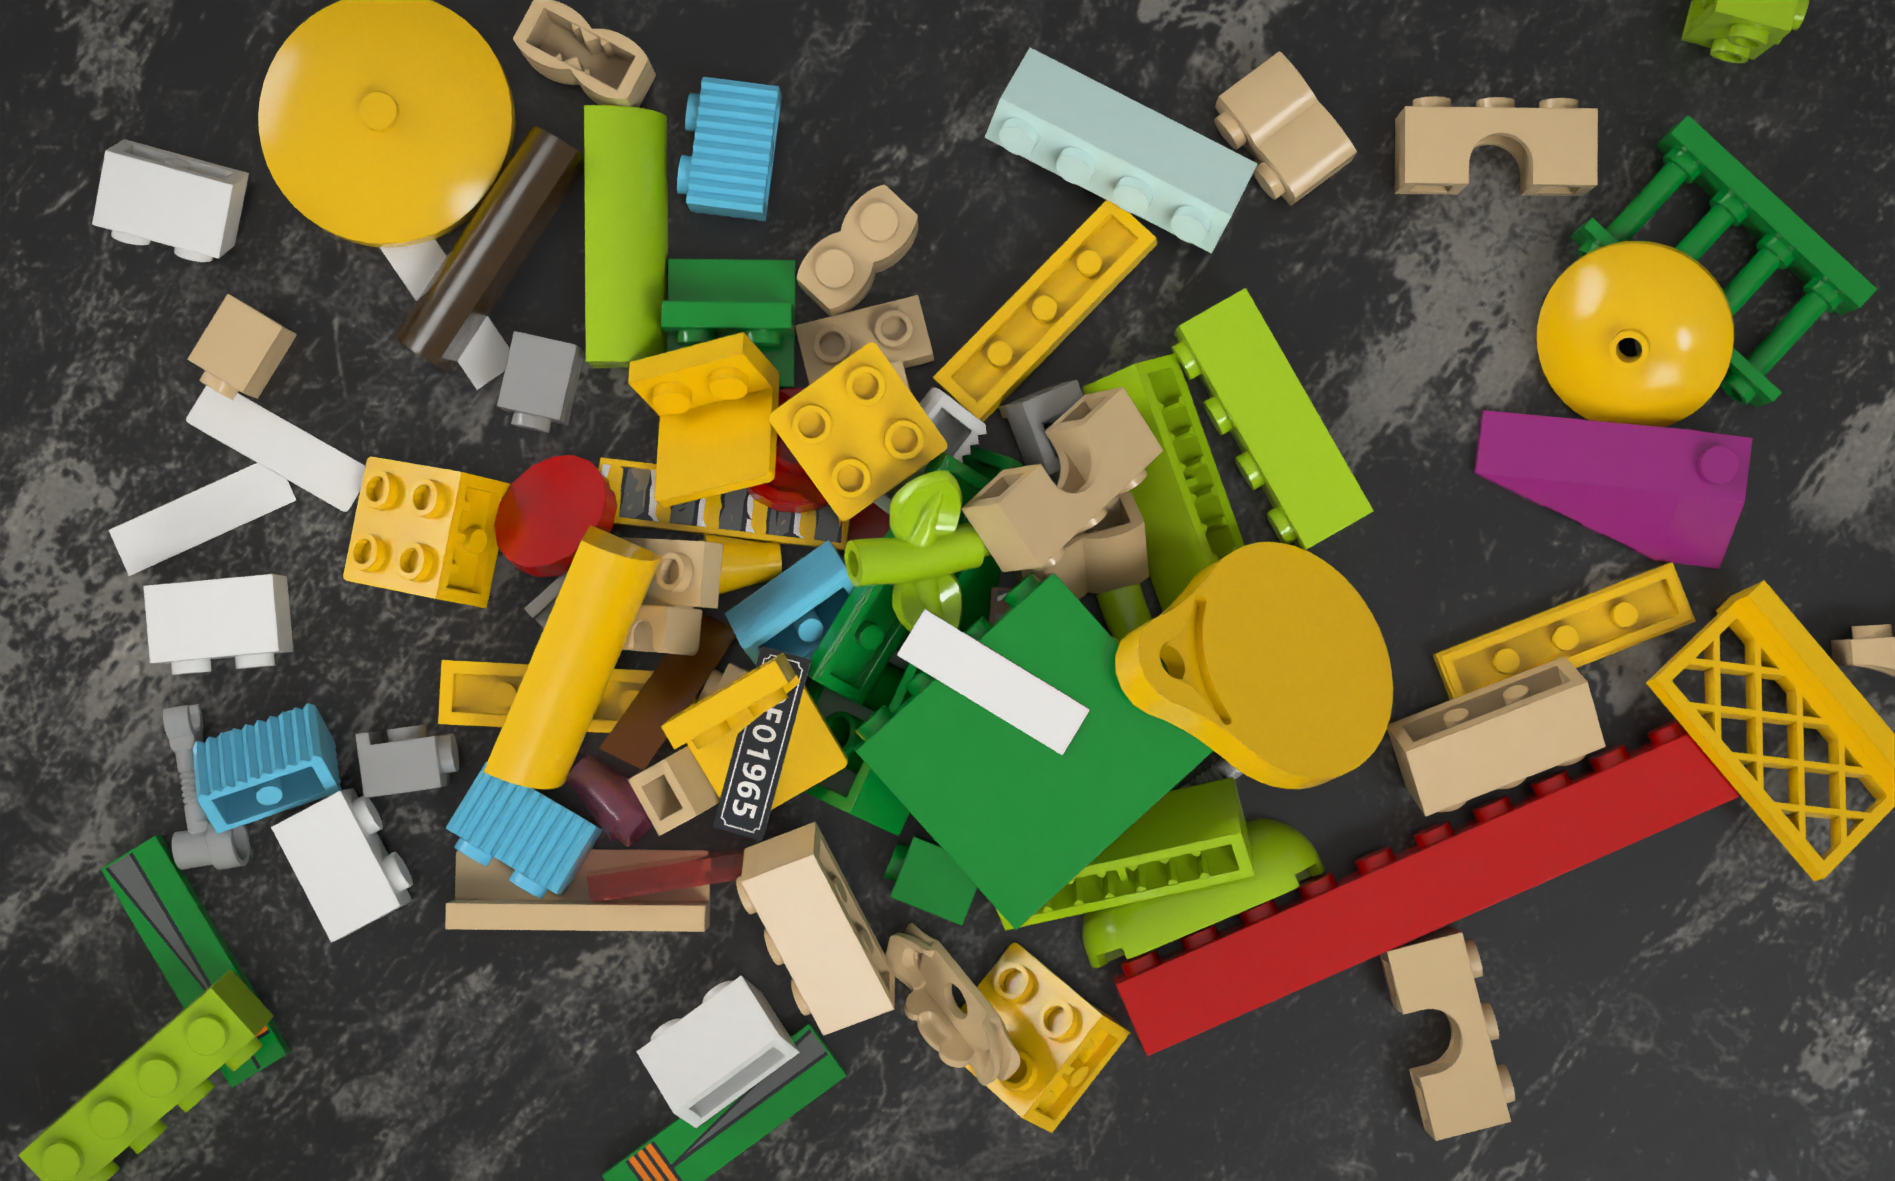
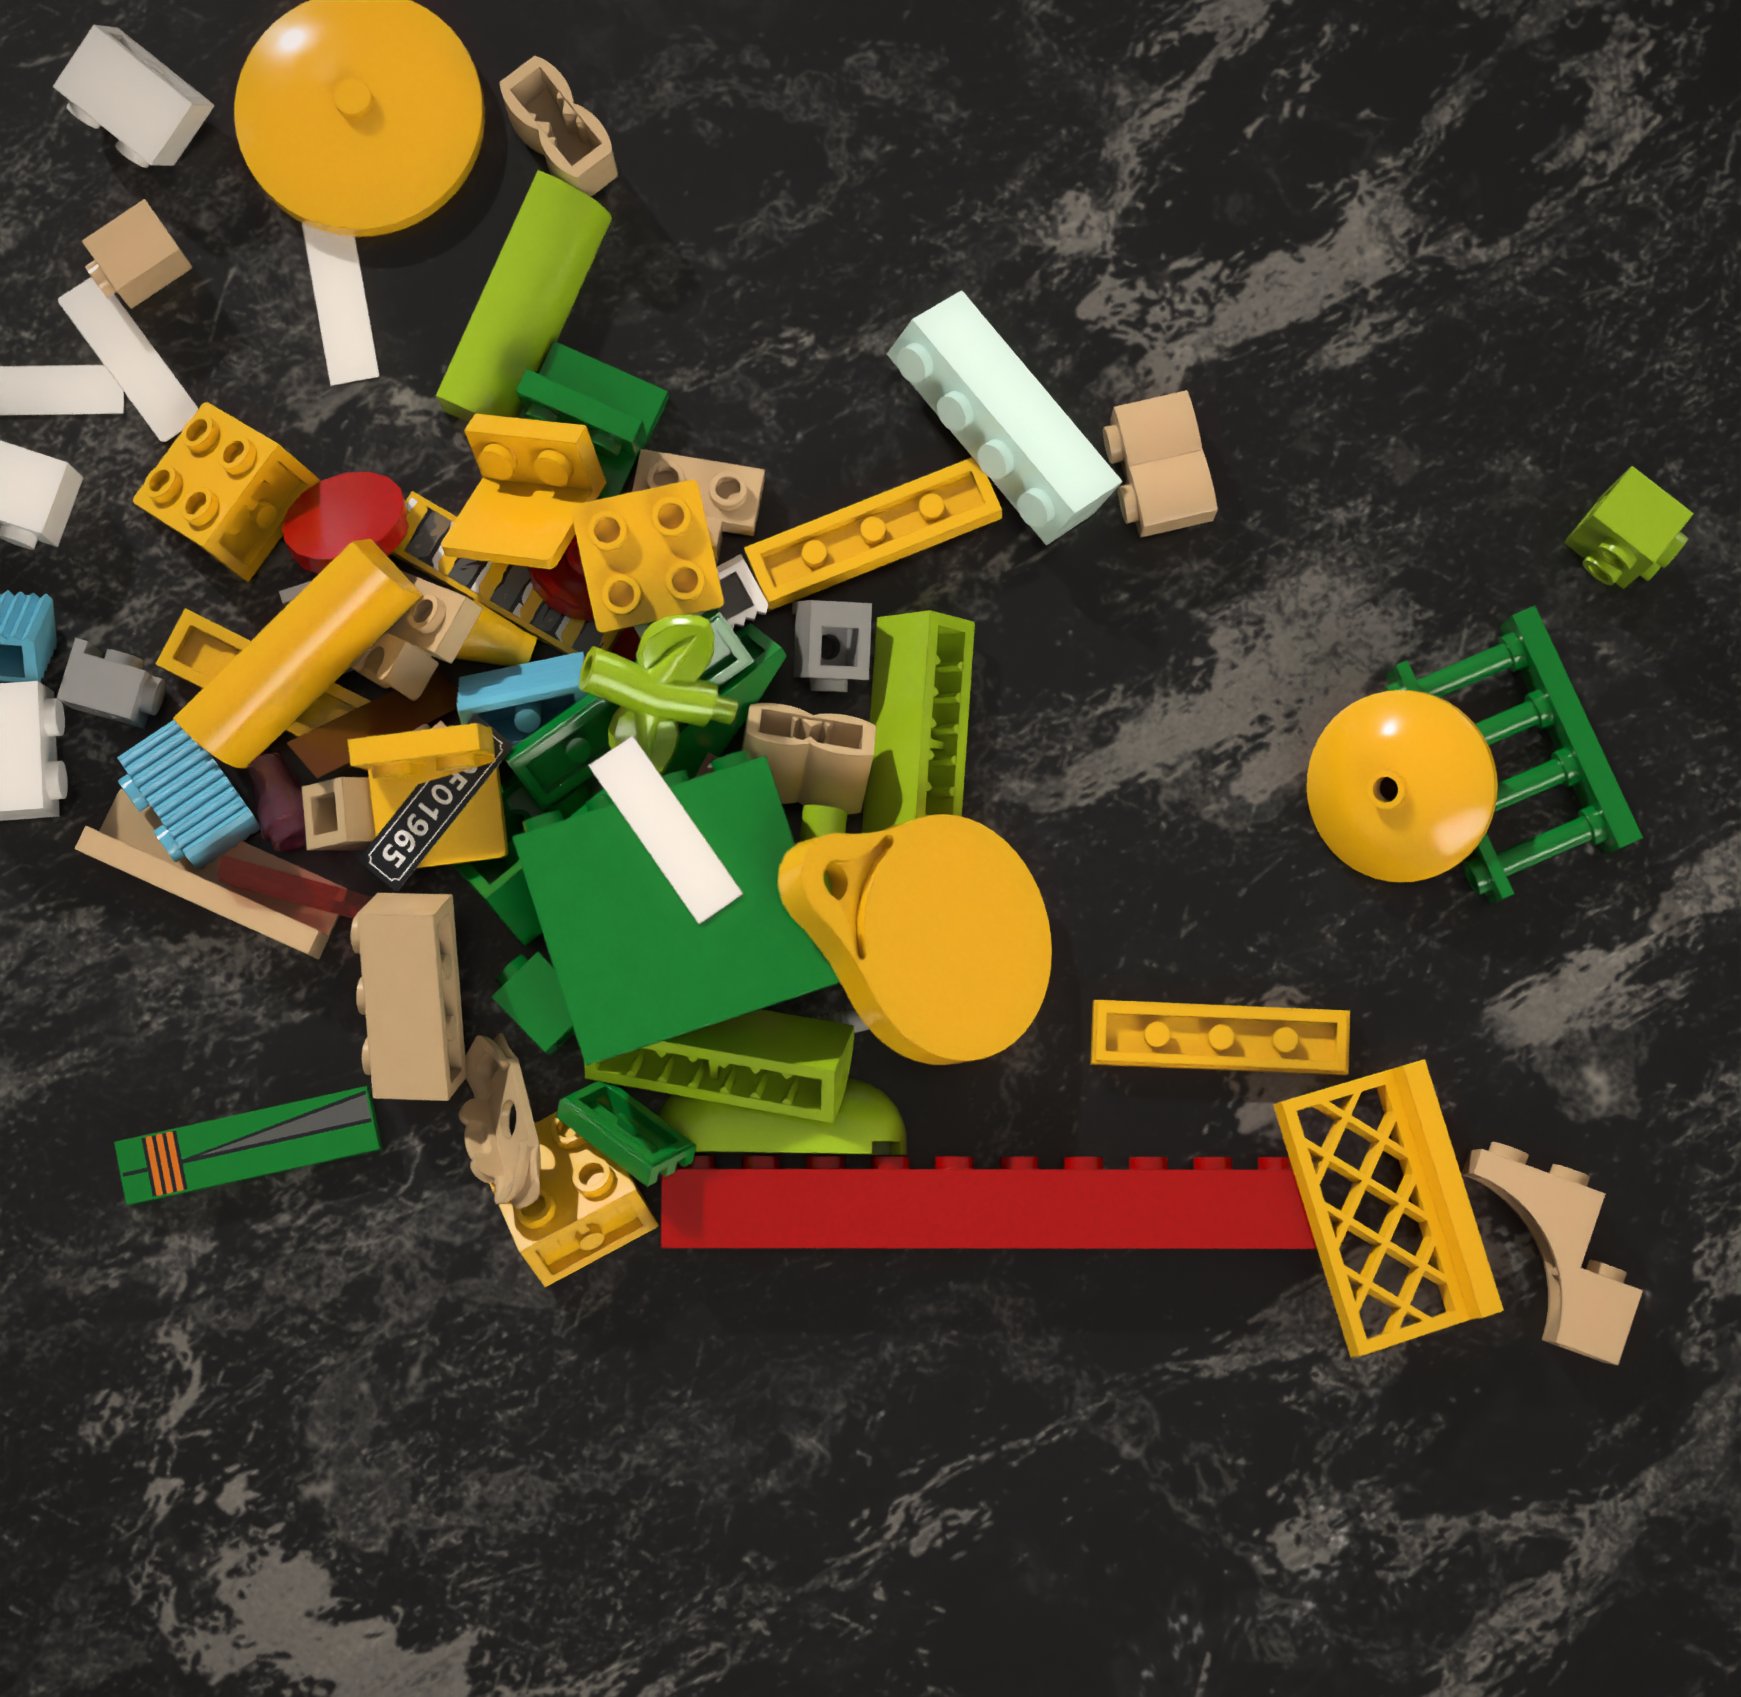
camera: 25 degrees right, 5 degrees down
dark brown brick [393,126,585,374] -> none
light grey brick [497,331,585,433] -> none
white piece [637,976,800,1128] -> none
medium azure brick [677,77,782,221] -> none
tan brick [797,185,918,317] -> none
tan arch [961,387,1163,573] -> none
lime brick [1171,288,1374,550] -> none
tan arch [1380,927,1515,1141] -> none
tan brick [1387,656,1606,816] -> none
tan arch [1395,97,1598,196] -> none
magenta wedge [1474,410,1753,569] -> none
none -> green tile [556,1081,697,1187]

